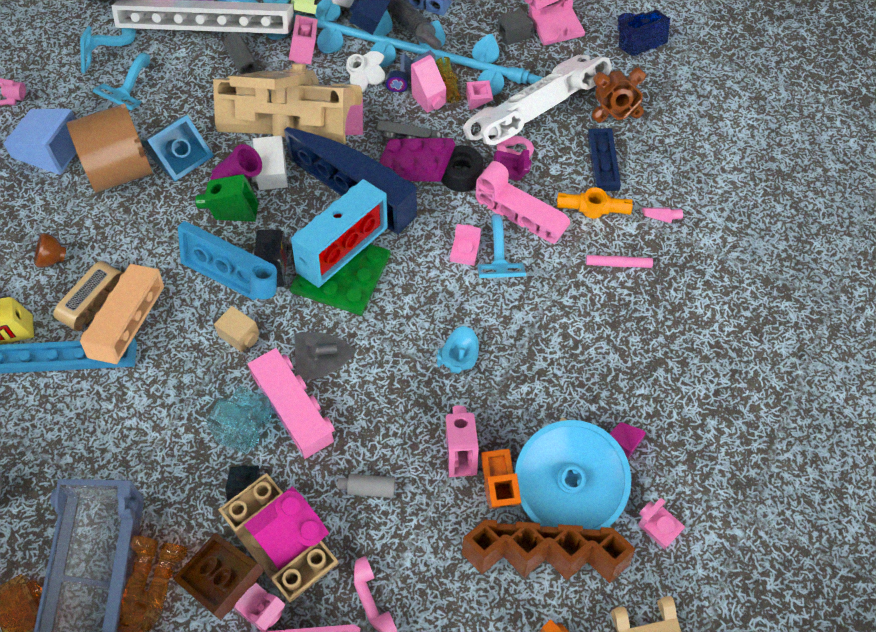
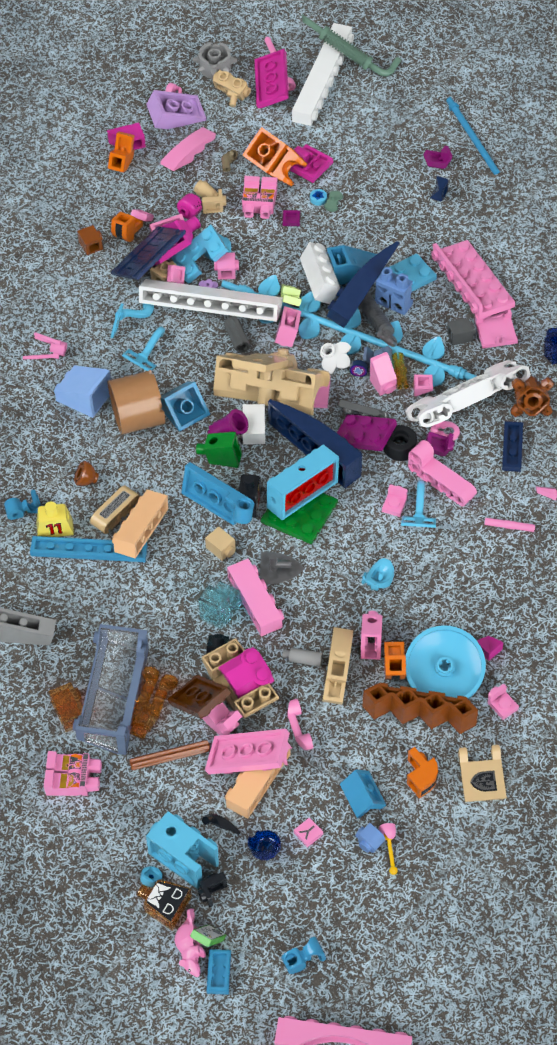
camera: 10 degrees right, 5 degrees down
light orange pin [557,187,633,219] -> none
none -> tan slope [322,627,353,705]

